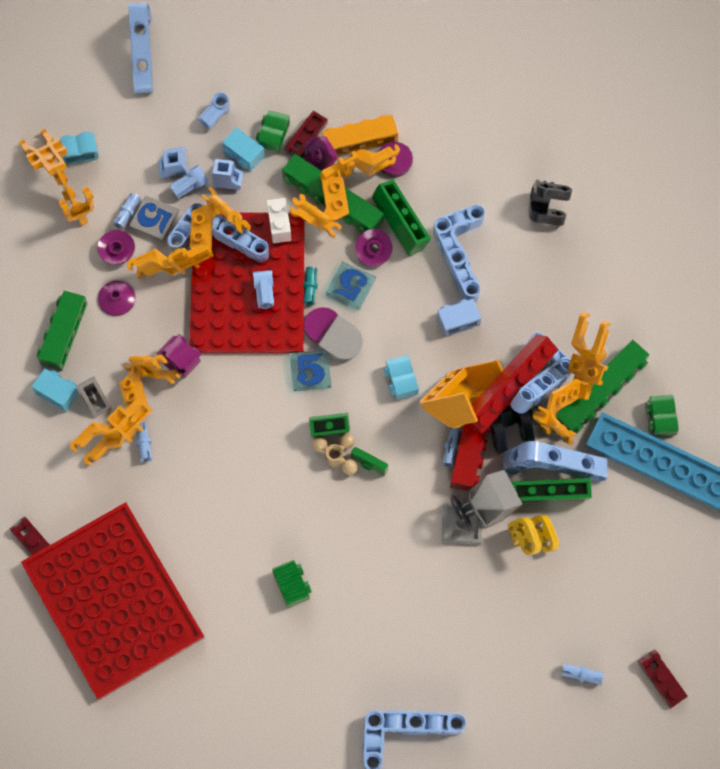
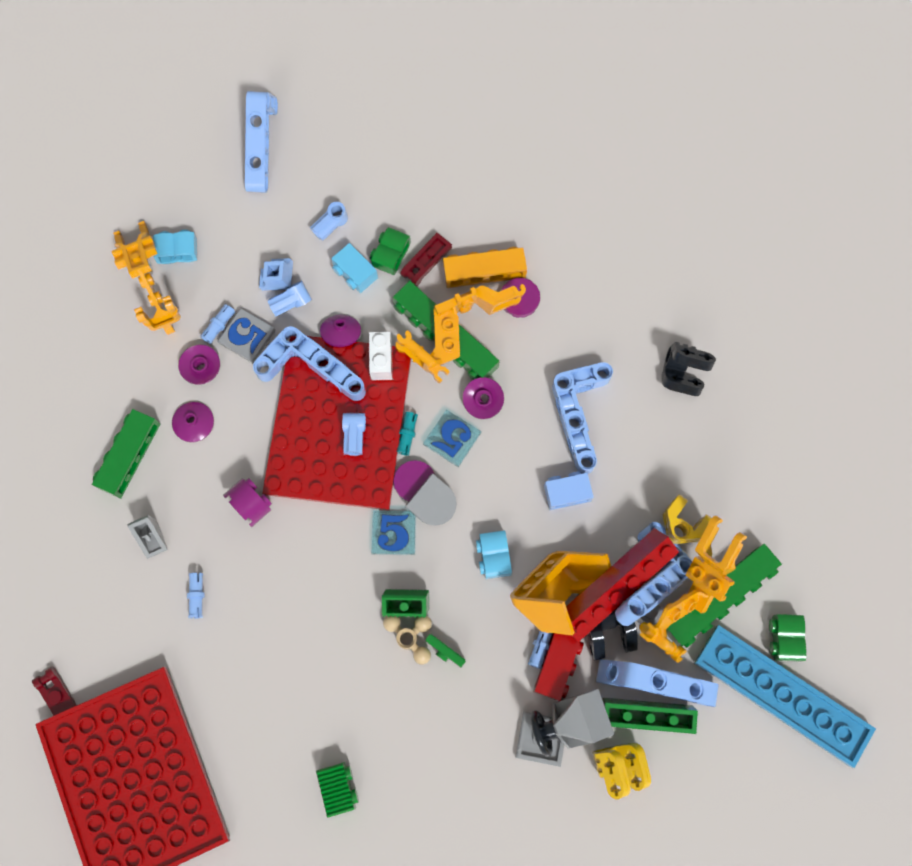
camera: 10 degrees right, 5 degrees up
medium azure brick [32,368,79,412] -> none
light orange piece [70,355,181,466] -> none
light orange piece [127,187,251,279] -> none
light blue brick [212,159,243,190] -> none
magenta plate [304,136,338,171] -> none
green brick [371,179,431,256] -> none
none -> magenta dish [320,314,361,347]
none -> yellow piece [662,494,711,544]

